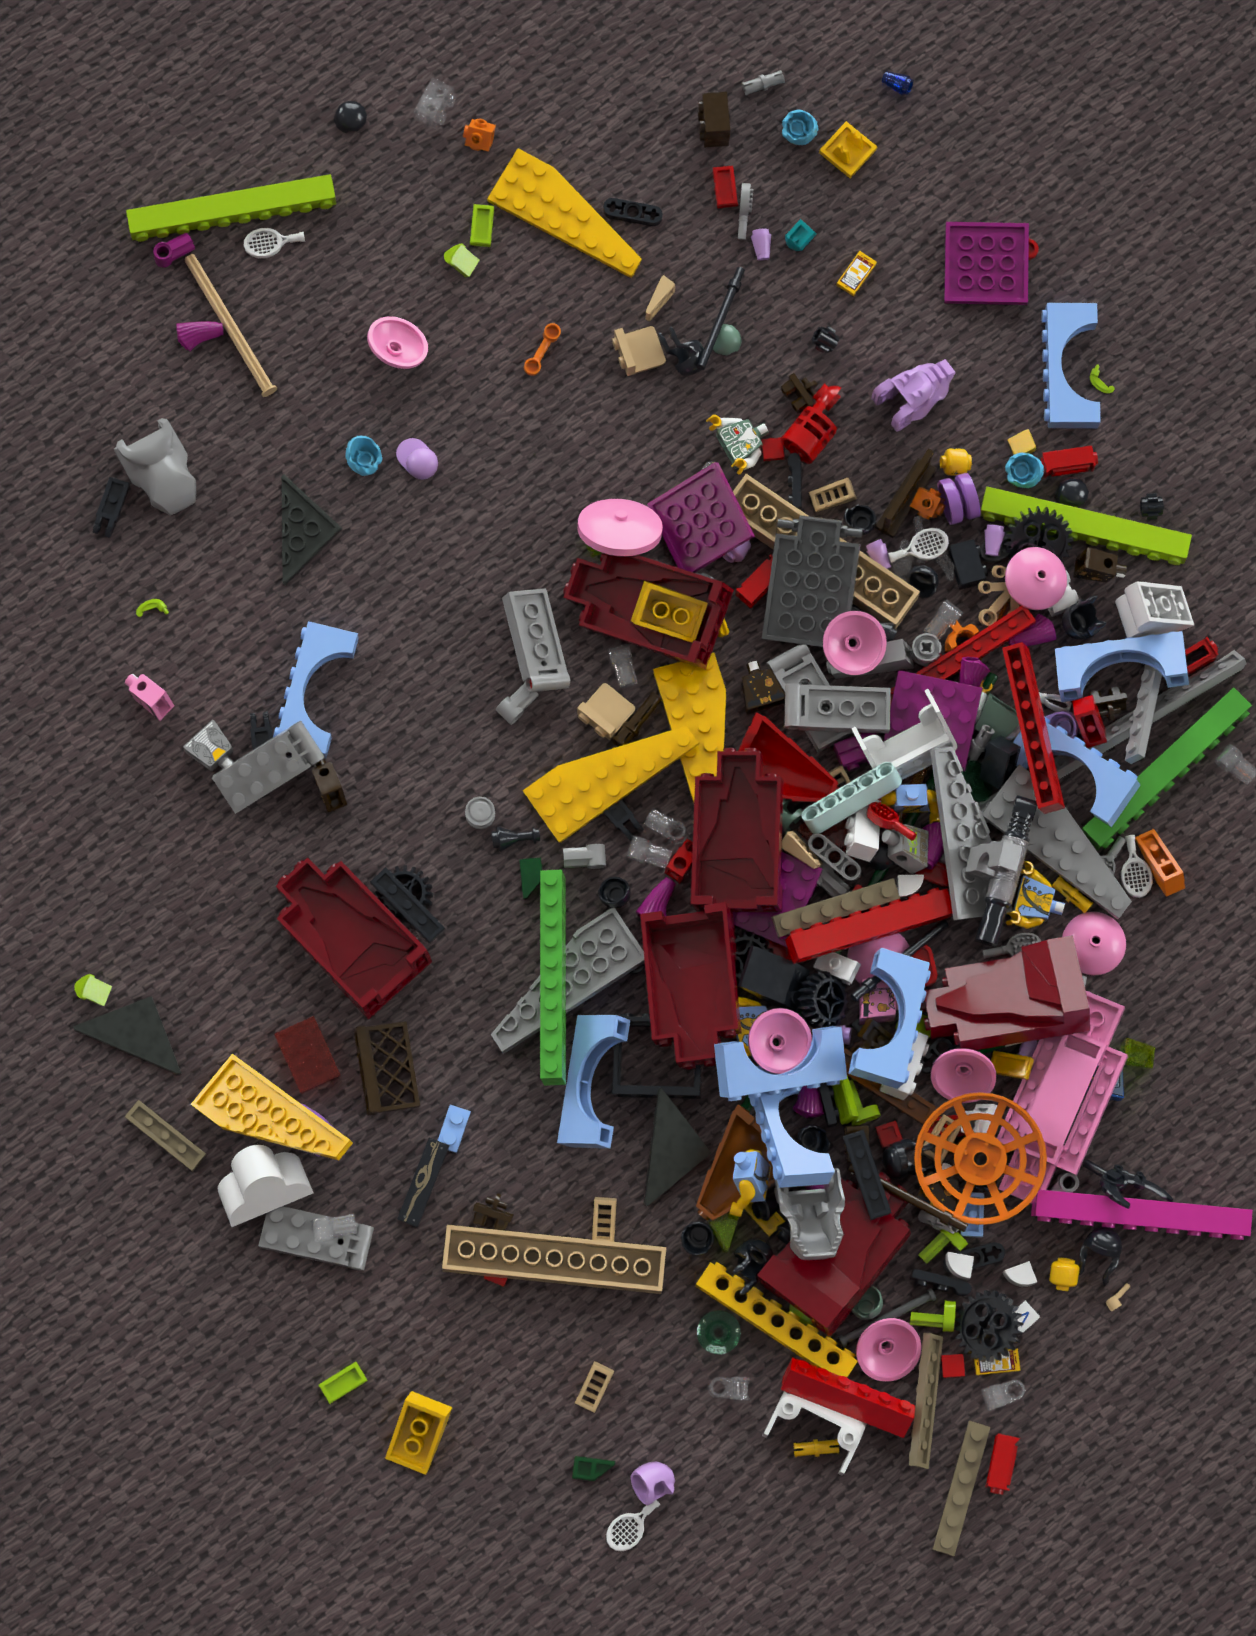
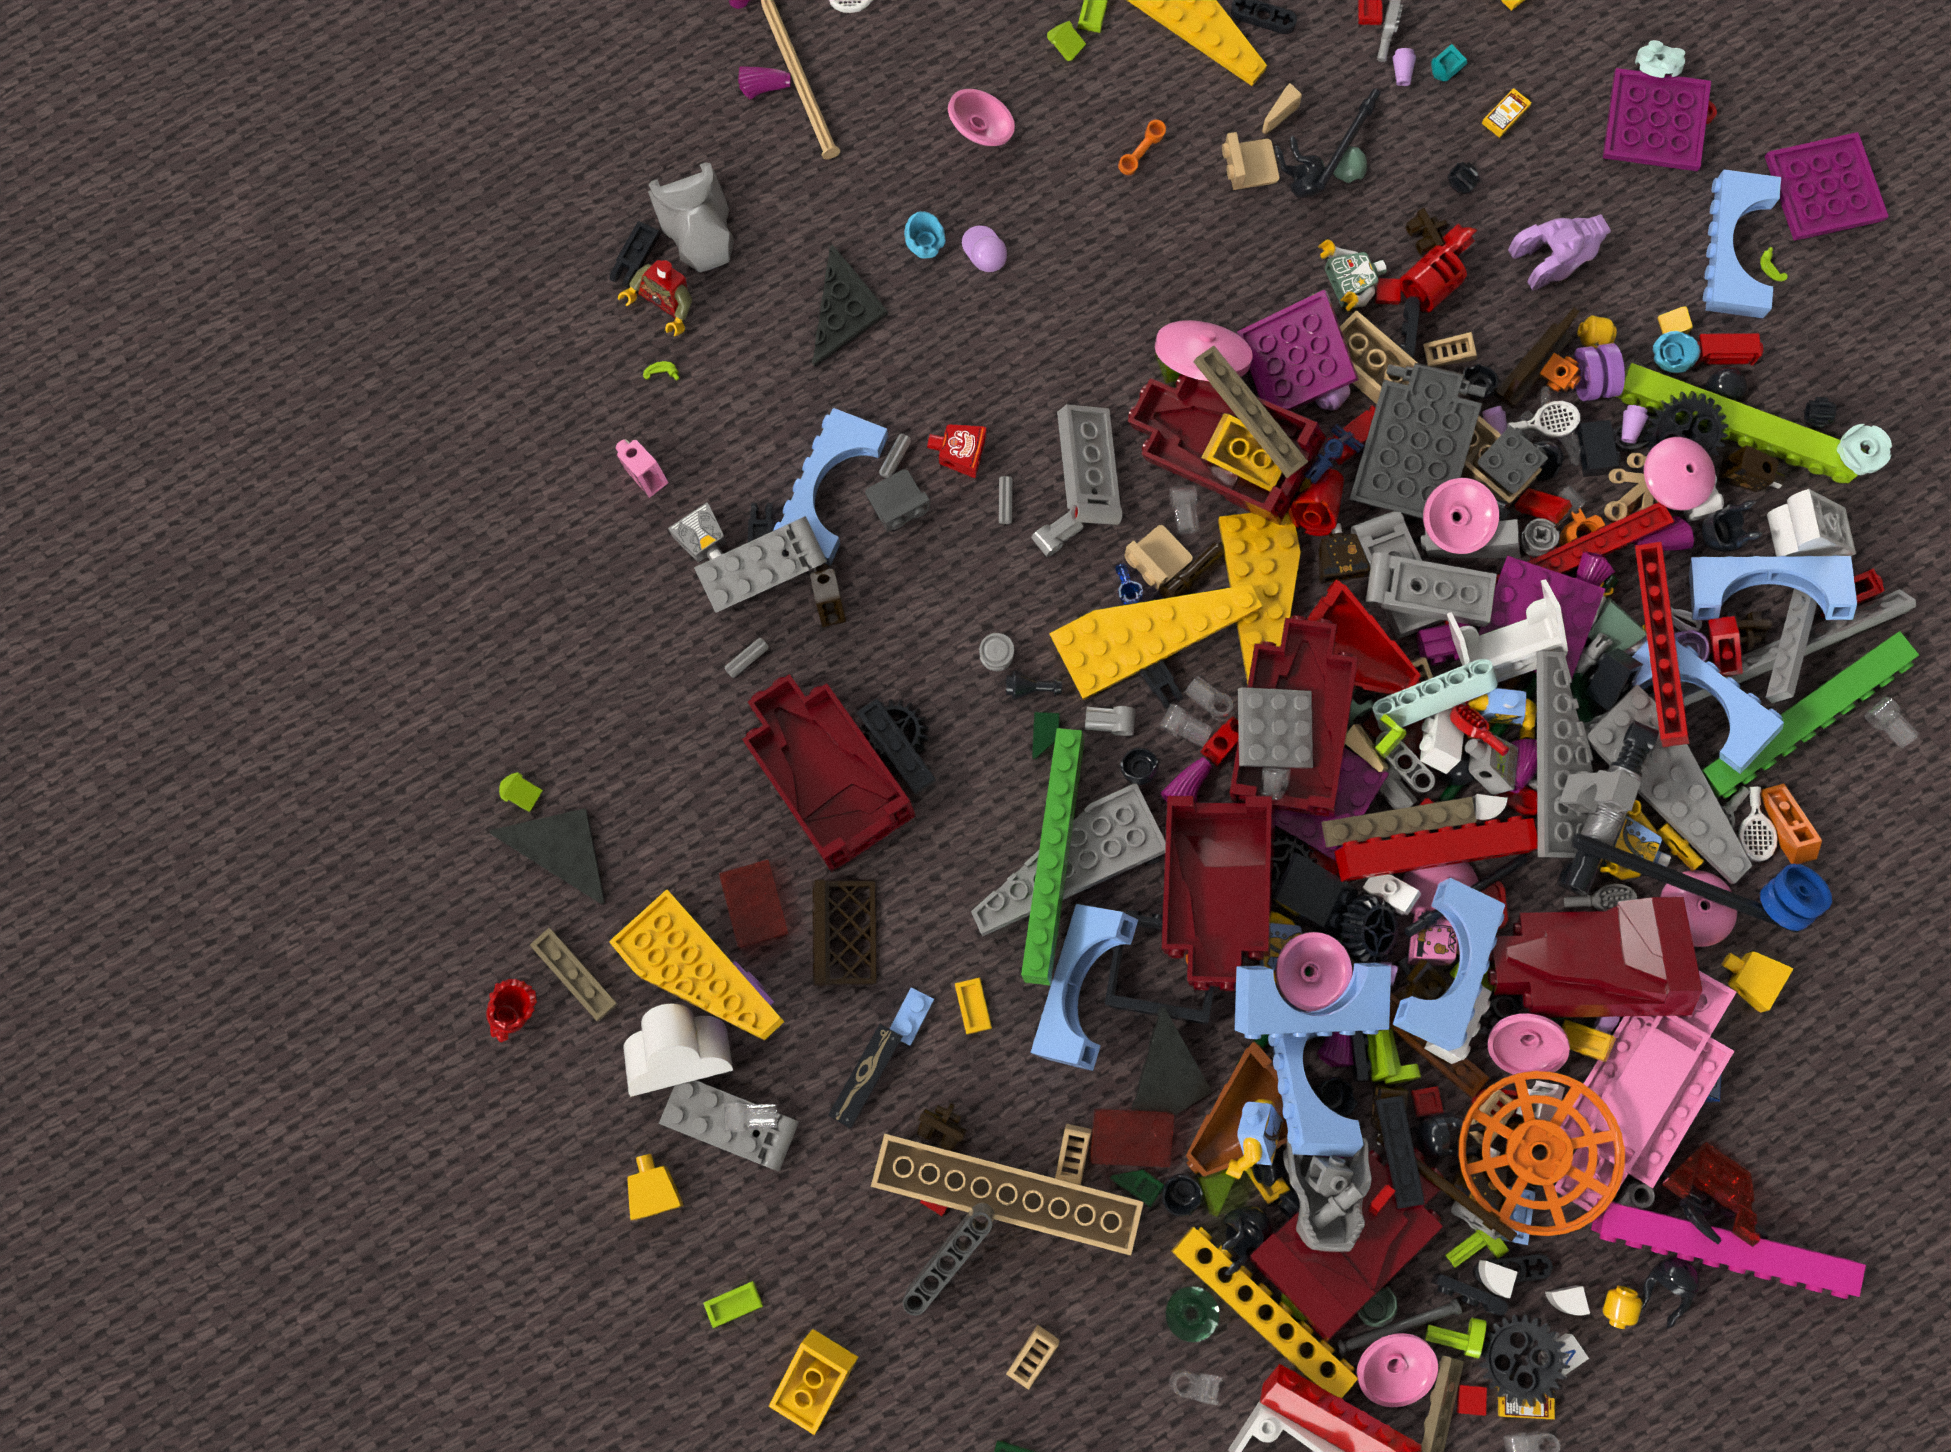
camera: 15 degrees right, 0 degrees up
tan hand [1106,1283,1130,1311] -> none
clear neon green slope [1120,1038,1155,1068] -> none
none -> red hair [486,979,537,1042]
none -> torso [618,260,692,337]
none -> yellow torso [627,1154,684,1220]
none -> light grey axle [725,638,769,678]
none -> dark grey bracket [865,469,930,533]
none -> light grey axle [879,433,911,478]
none -> dark grey beam [903,1203,995,1316]
none -> red torso [927,424,987,478]
none -> yellow tile [955,978,992,1035]
none -> light grey axle [999,476,1012,524]
none -> clear red plate [1090,1109,1174,1167]
none -> dark green tile [1110,1170,1164,1207]
none -> clear blue bar [1115,563,1143,605]
none -> dark tan plate [1193,346,1308,478]
none -> light grey plate [1238,688,1313,769]
none -> clear piece [1259,767,1291,799]
none -> red cone [1289,469,1344,536]
none -> dark blue pin [1303,424,1364,484]
none -> light grey brick [1304,1155,1353,1198]
none -> light grey pin [1310,1182,1364,1230]
none -> red tile [1368,1185,1395,1216]
none -> lime tile [1375,714,1407,758]
none -> dark grey bracket [1478,425,1548,494]
none -> red tile [1515,488,1572,523]
none -> black axle [1571,833,1799,933]
none -> light aqua plate [1635,40,1685,78]
none -> clear red wing [1662,1142,1760,1247]
none -> yellow torso [1722,952,1793,1013]
none -> blue wheel [1760,863,1832,931]
none -> magenta plate [1764,132,1889,241]
none -> light aqua plate [1837,424,1892,475]

